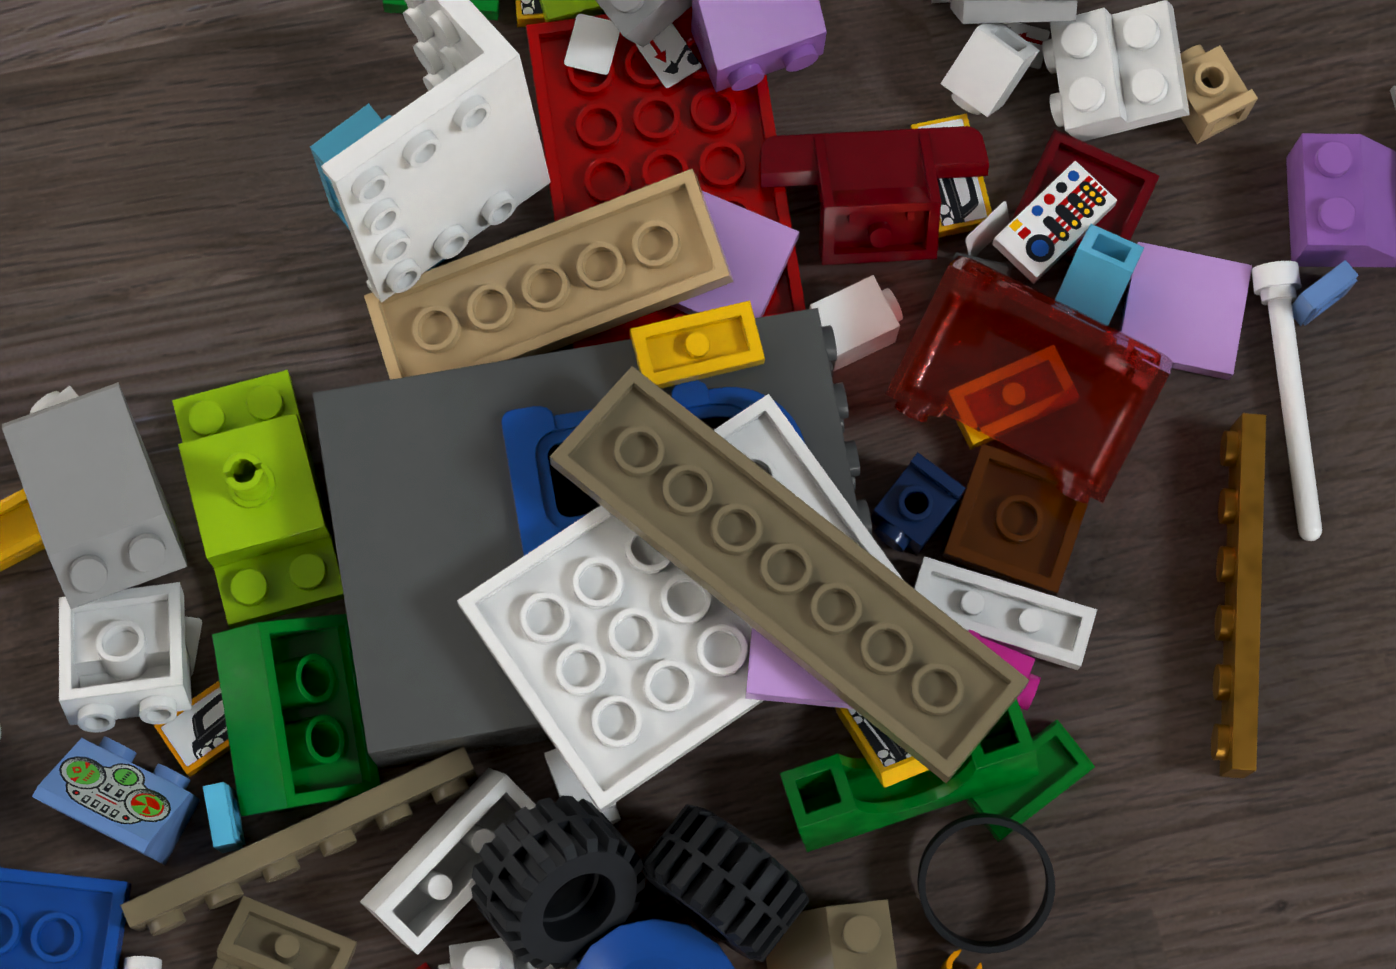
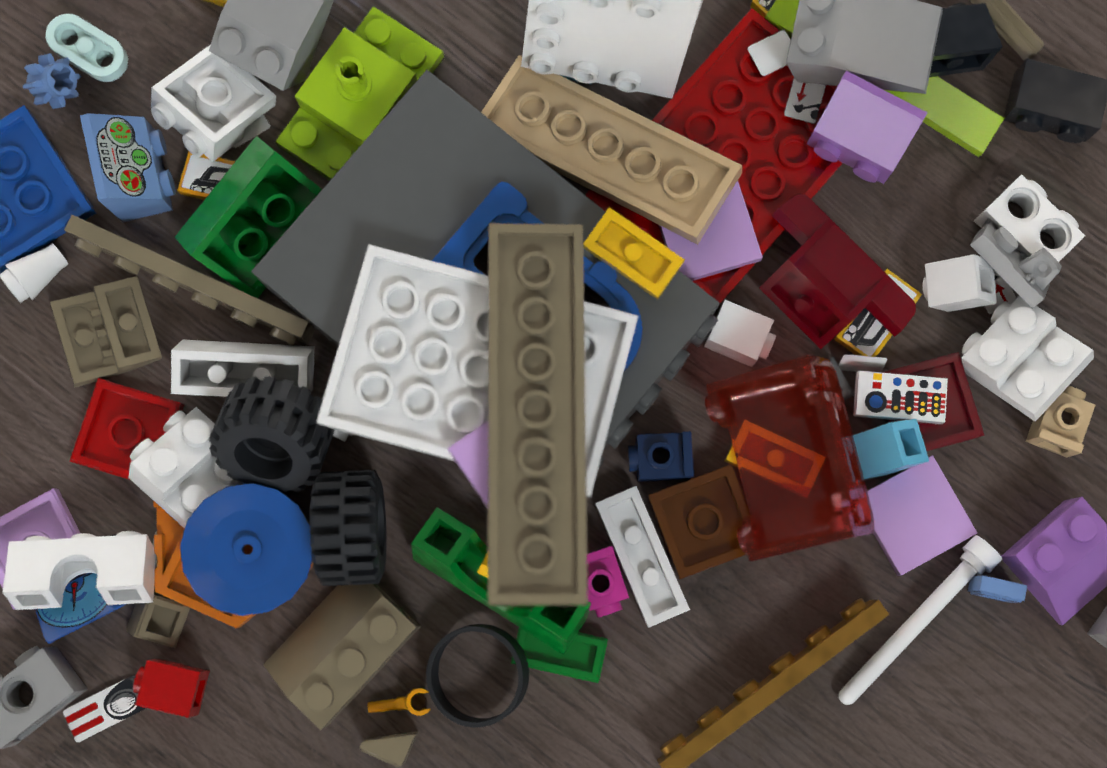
camera: 55 degrees right, 5 degrees up
medium azure tile [203,782,246,853] -> none

